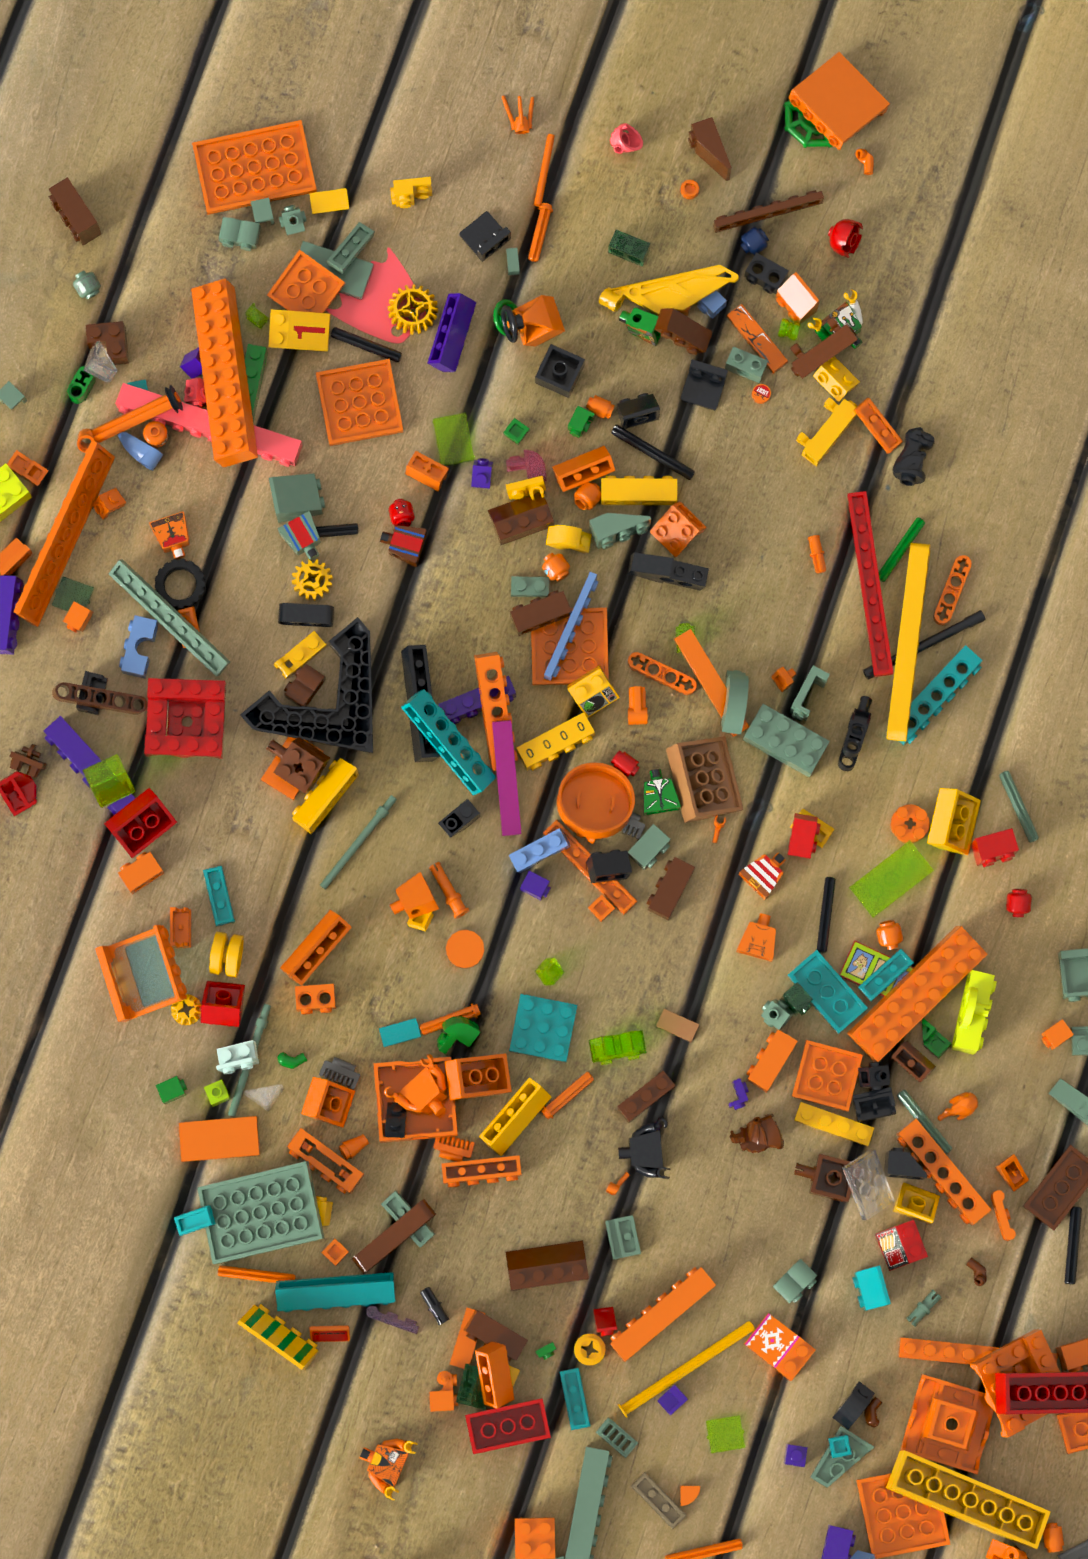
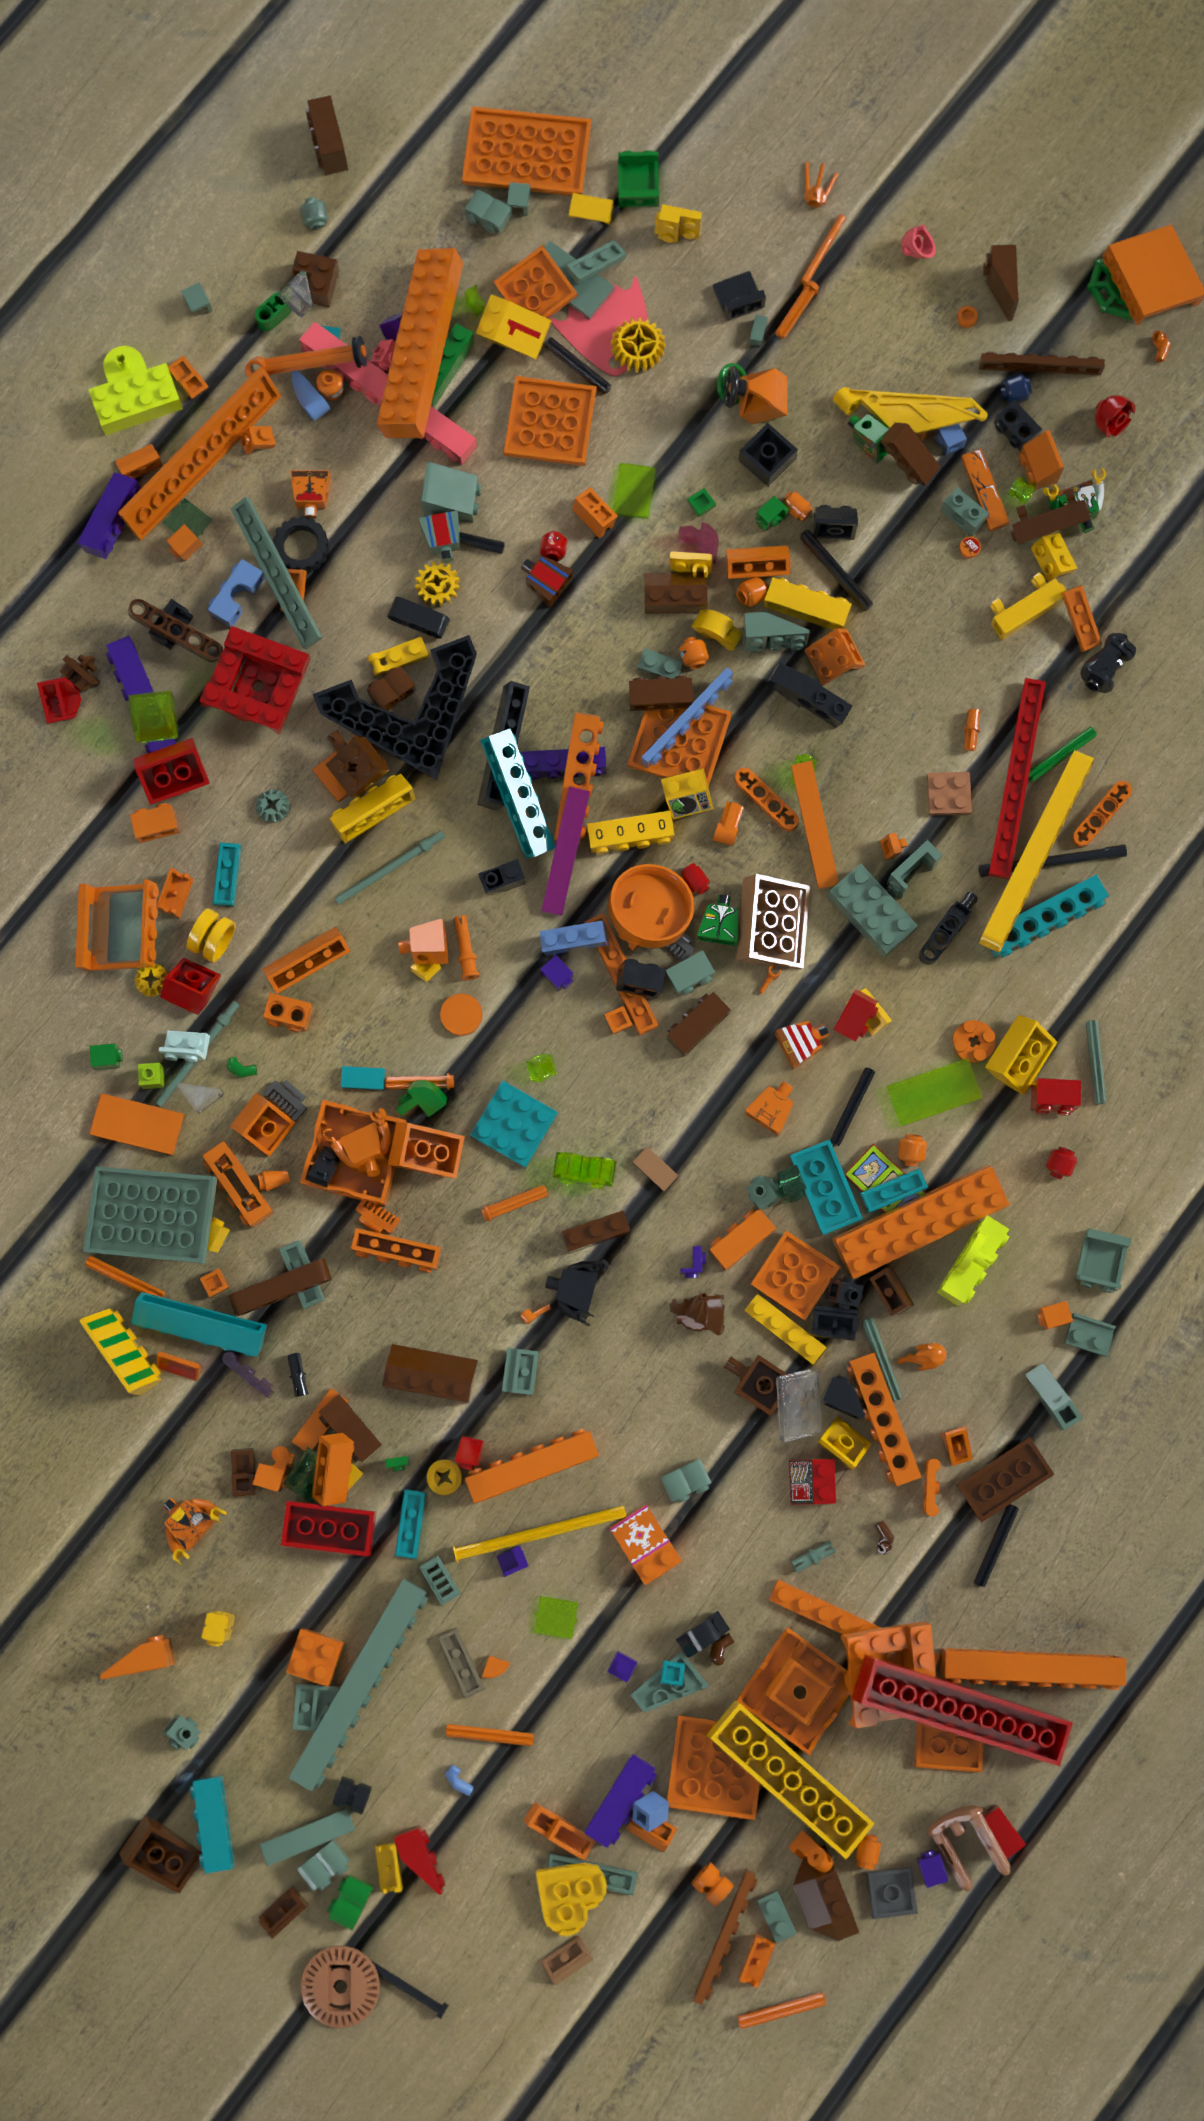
camera: 20 degrees right, 0 degrees up
teal tile [174,1205,216,1236] -> none
sand green brick [279,205,307,235] -> none
dark purple brick [427,293,476,372] -> none
dark purple bracket [471,458,493,489] -> none
yellow brick [479,1077,551,1156] -> none
clear green brick [608,230,650,267] -> none
black bracket [680,359,728,411] -> none
sand green arch [721,670,749,735] -> none
slope [852,1265,891,1311] -> none
green slope [922,1018,952,1059] -> none
none -> yellow brick [202,1611,235,1647]
none -> reddish brown slope [231,1448,255,1497]
none -> sand green gear [255,789,289,823]
none -> green panel [618,150,659,207]
none -> nougat plate [927,772,972,816]

